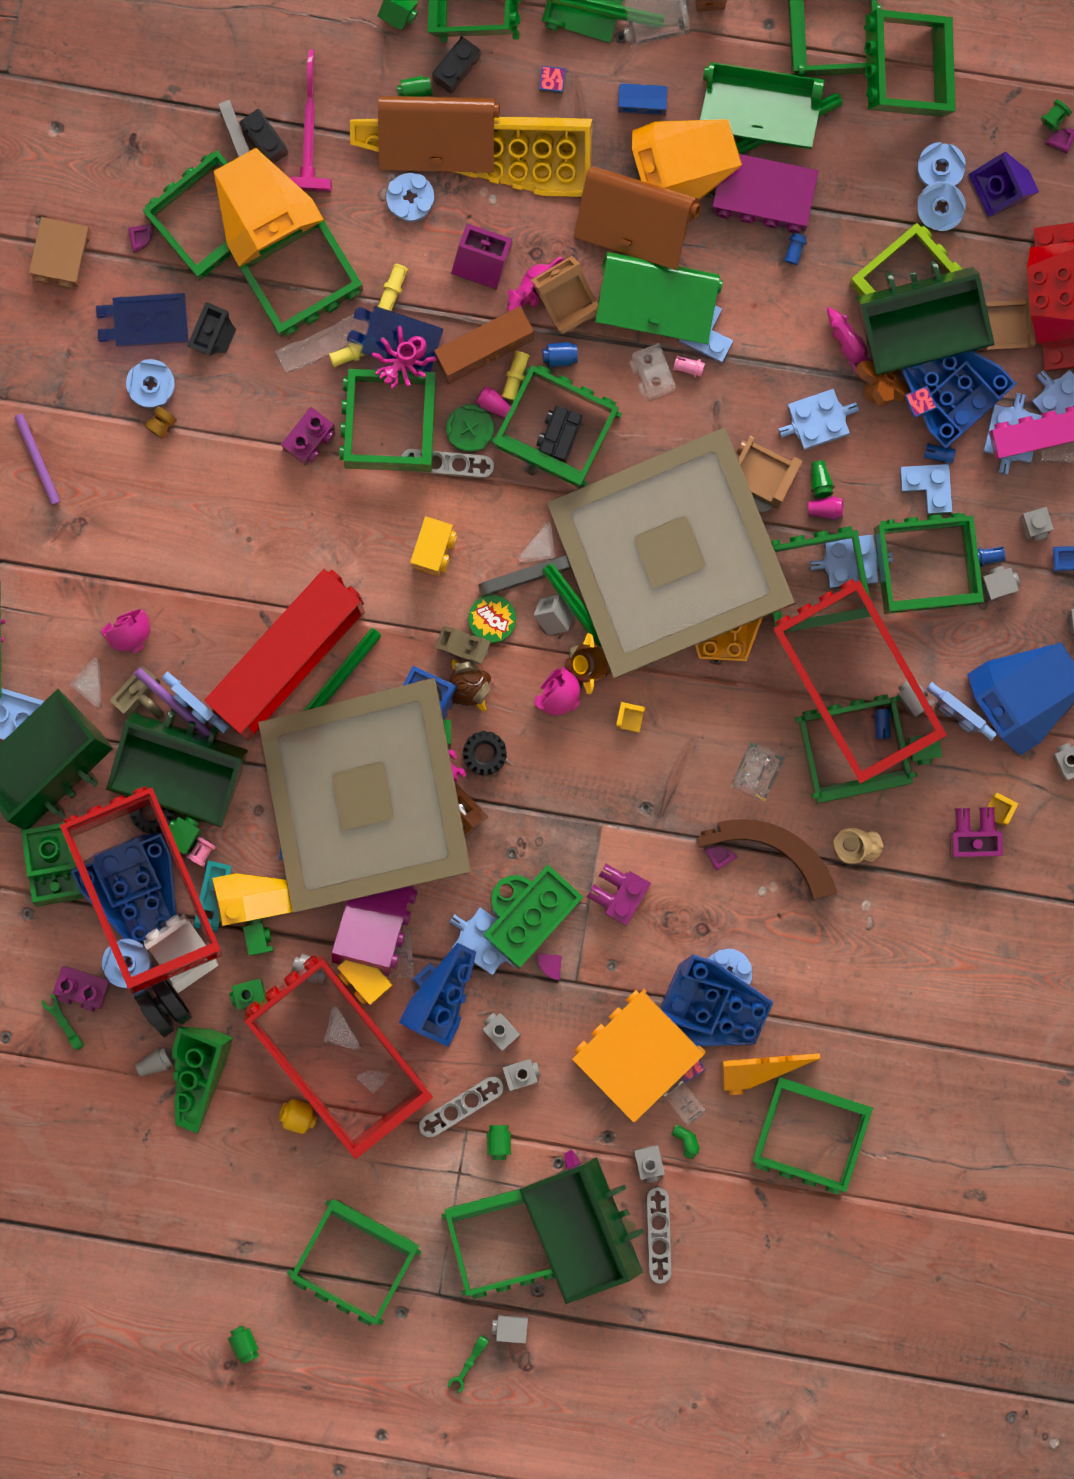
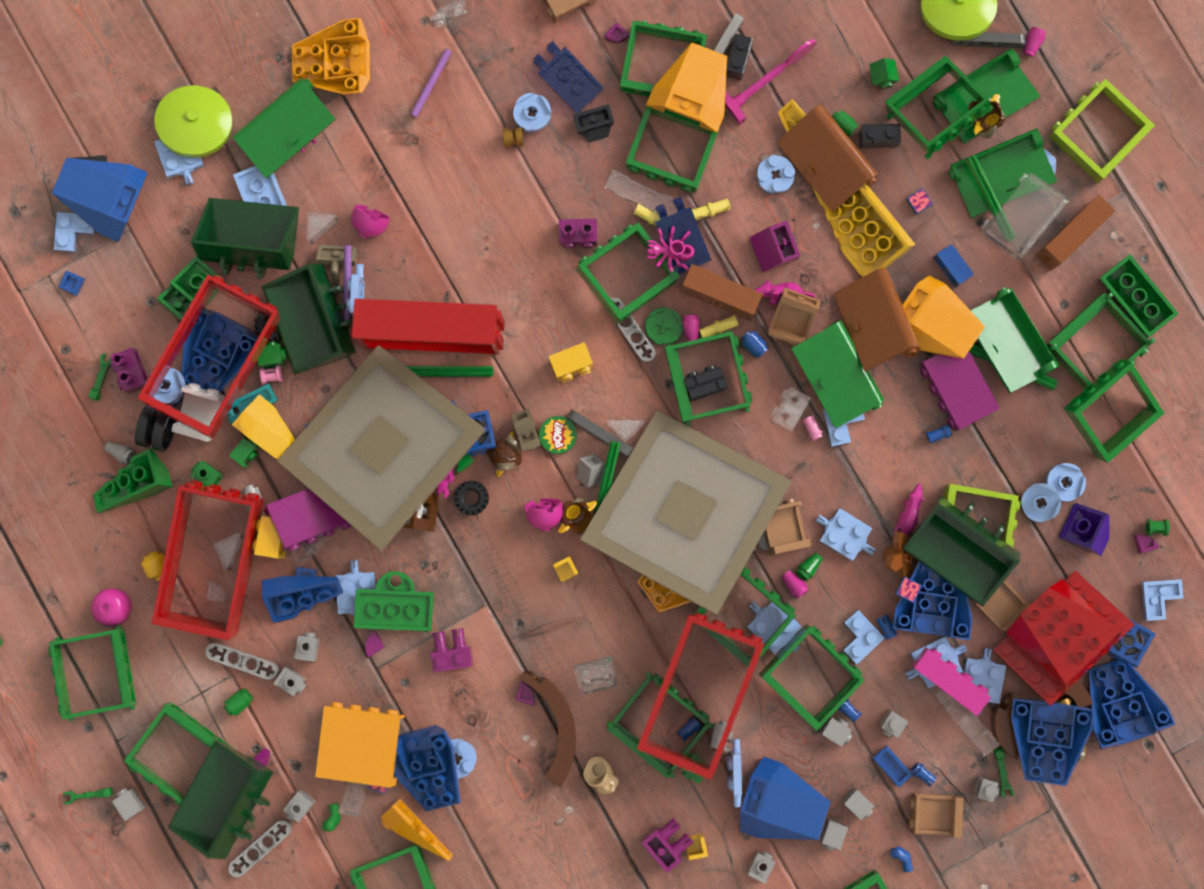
camera: 50 degrees right, 0 degrees up
none -> dark pink cylinder [91,588,132,627]

